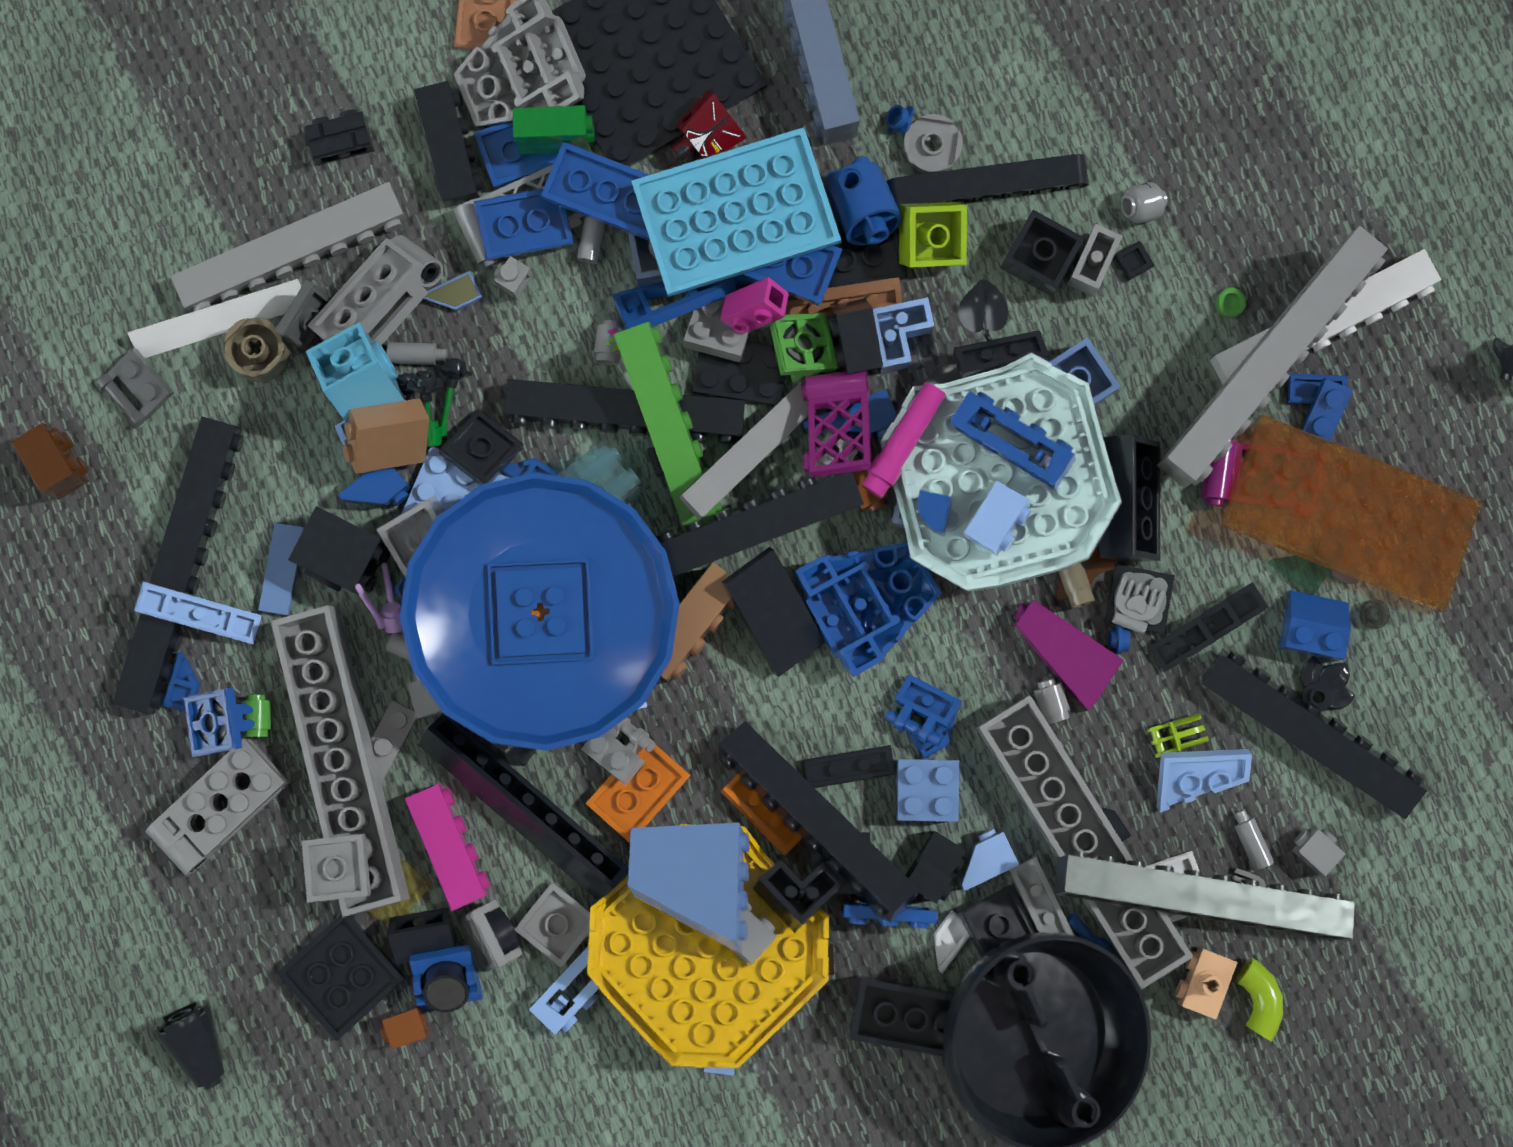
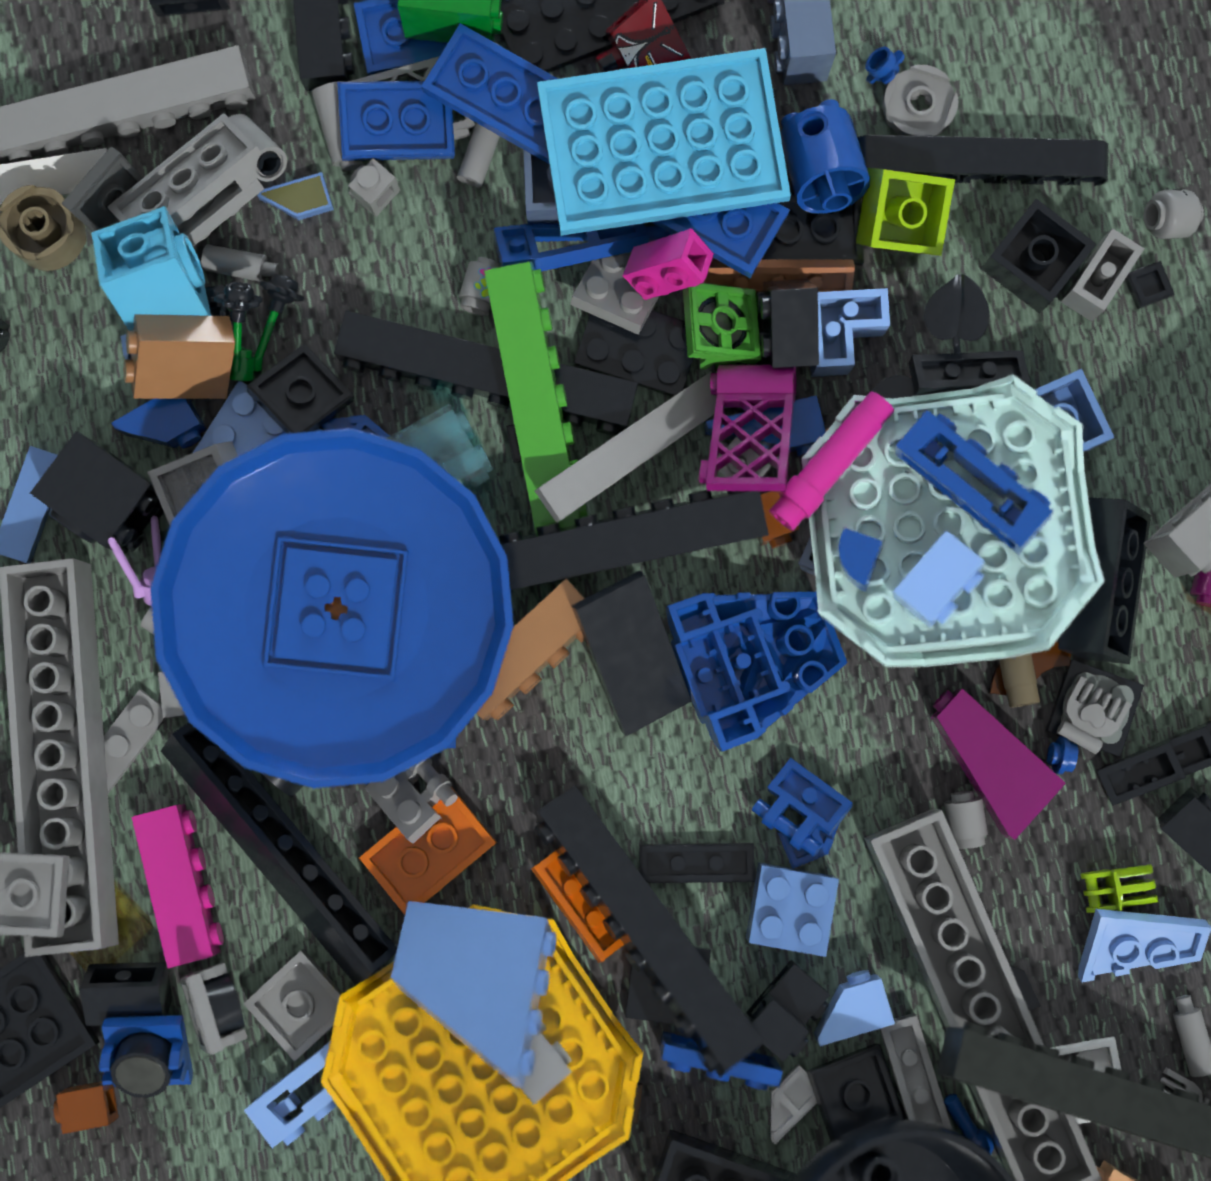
camera: 10 degrees right, 0 degrees up
black brick [752,859,844,933] -> none

